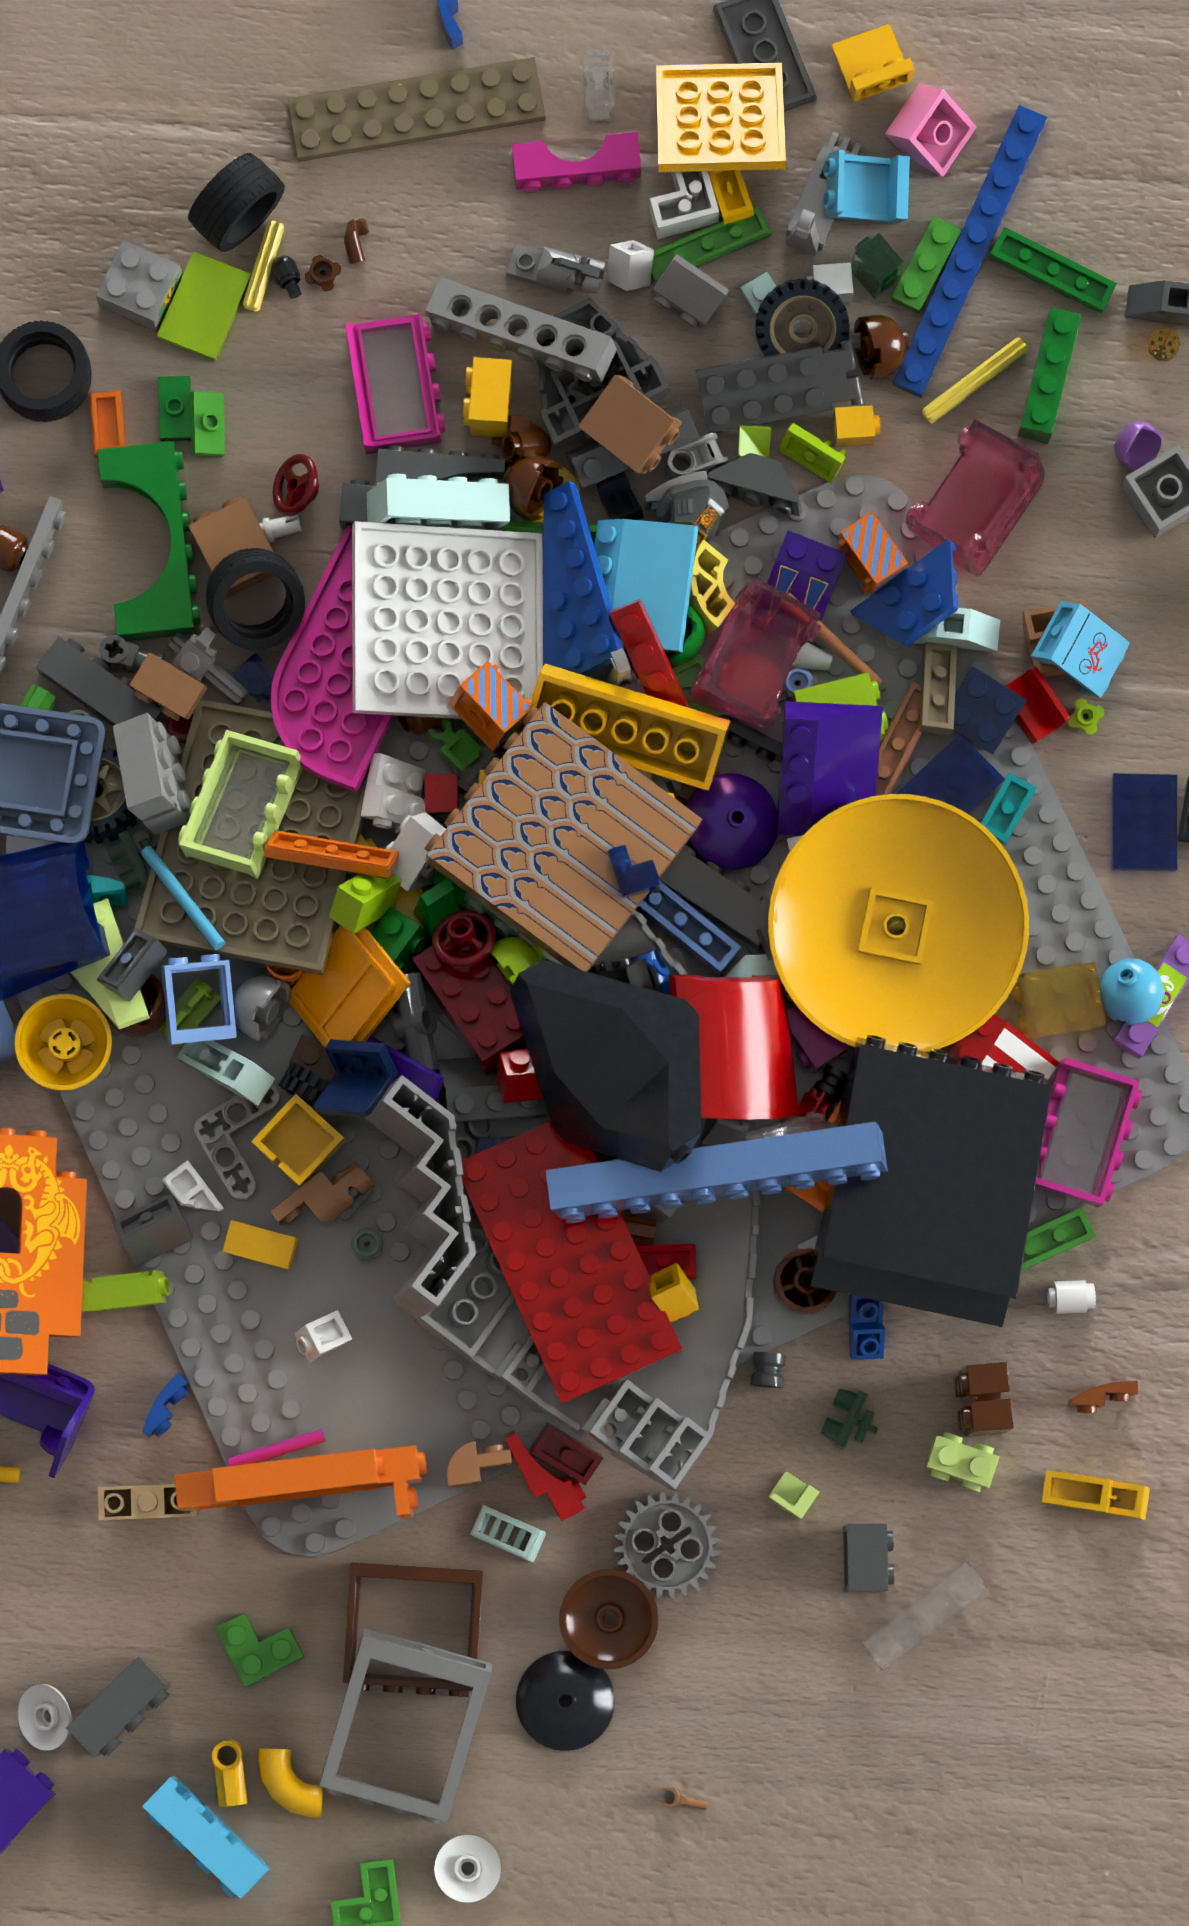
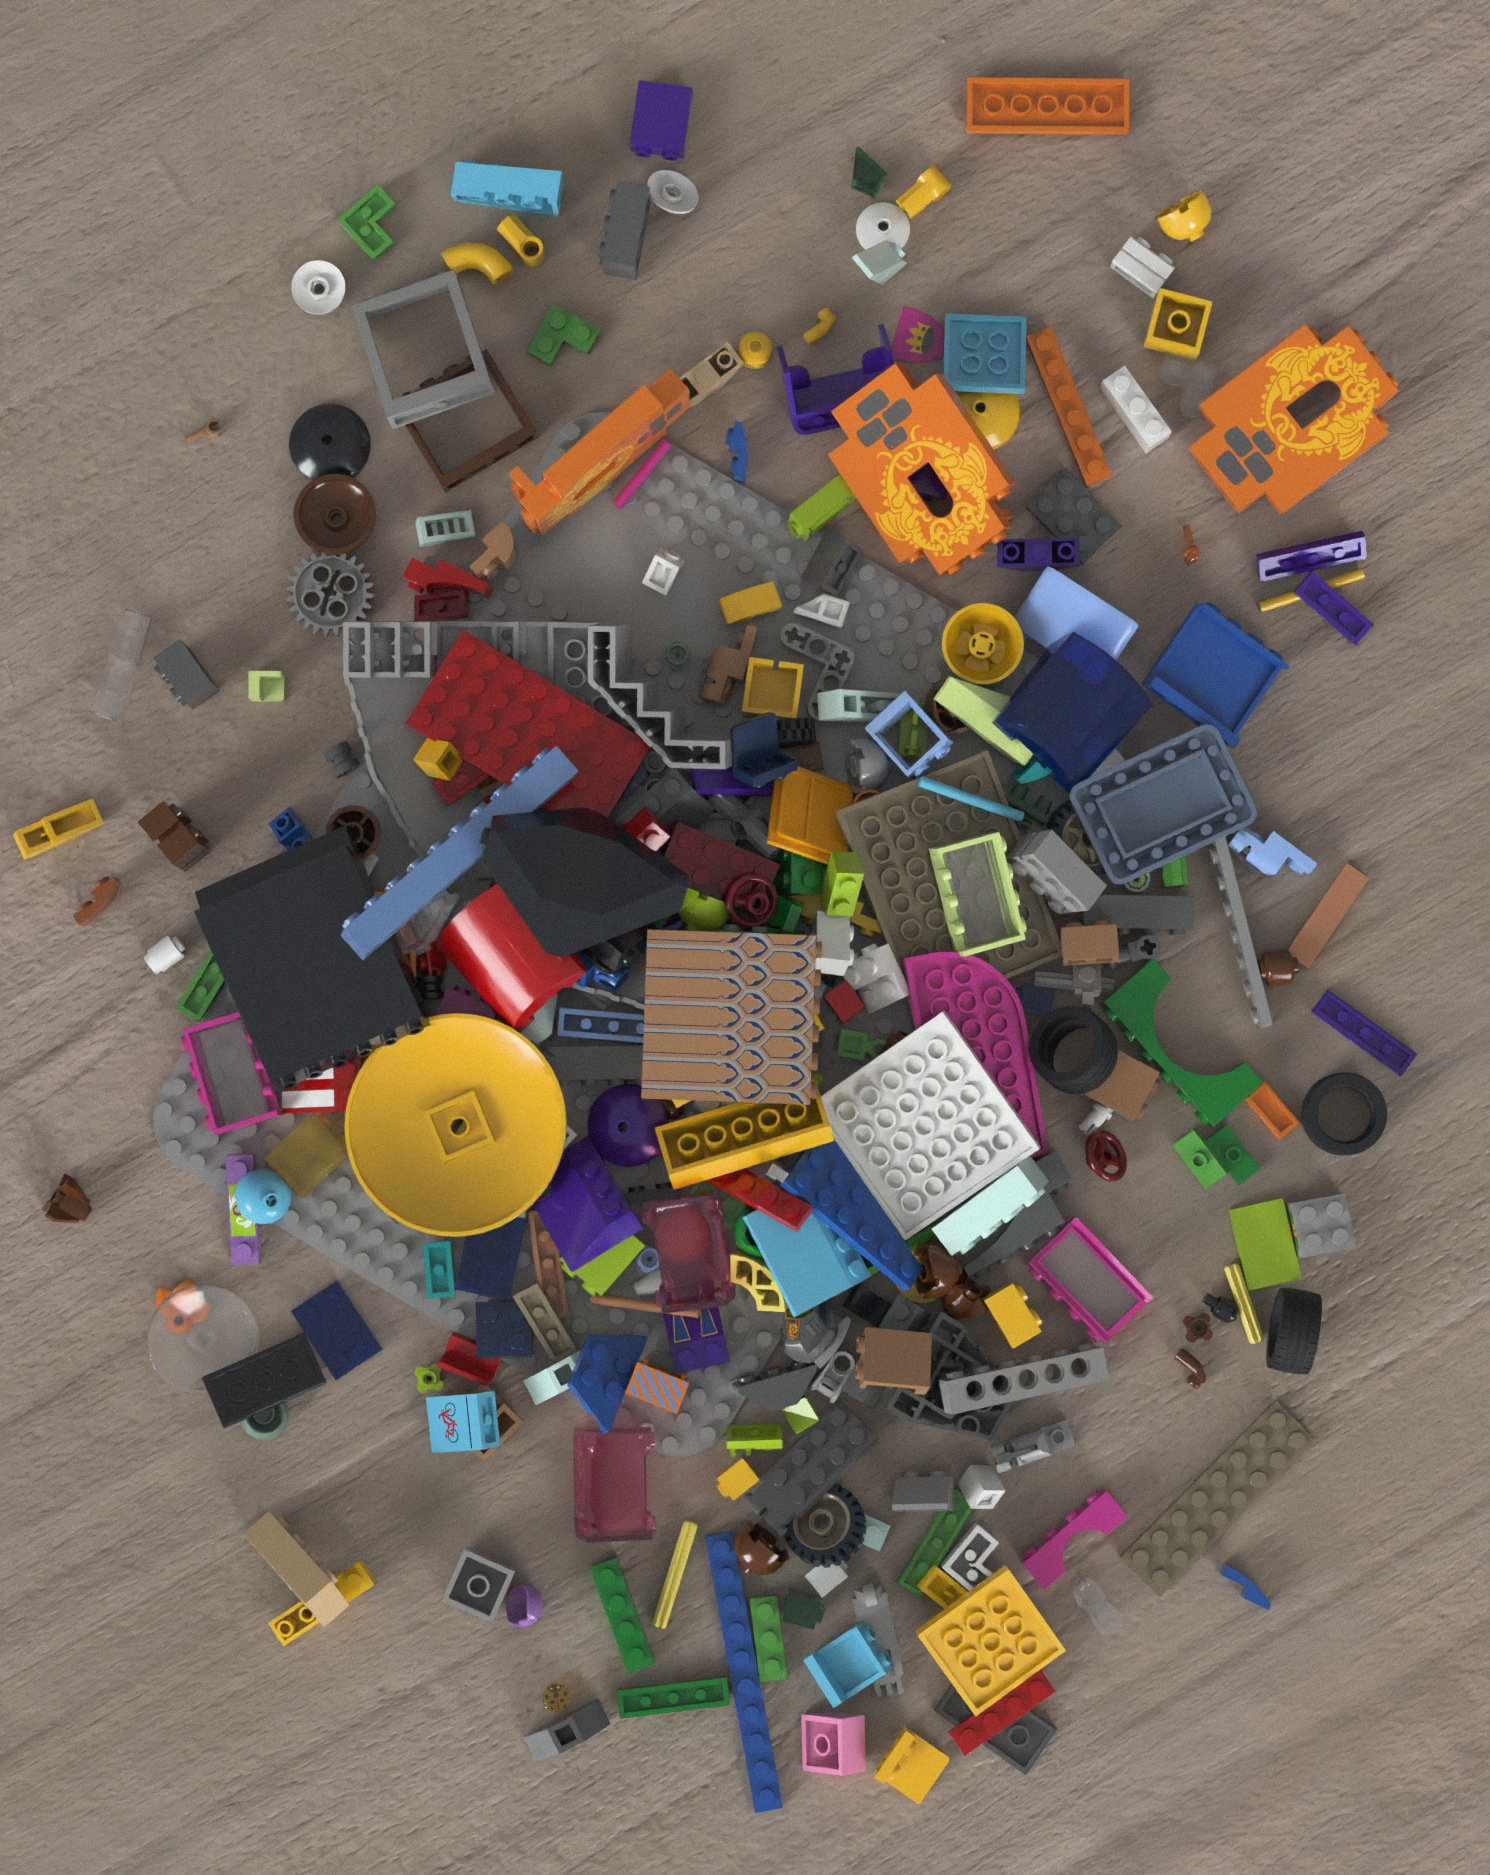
camera: 150 degrees right, 5 degrees up
dark grey slope [96,929,167,1001] -> none
orange tile [264,830,399,878] -> none
orange container [448,661,532,752] -> none
clear blue piece [607,845,660,898] -> none
clear green hips [820,1389,879,1450] -> none
yellowish green brick [924,1432,1000,1493] -> none
none -> yellow head [738,331,773,370]
none -> red plate [948,1669,1056,1756]

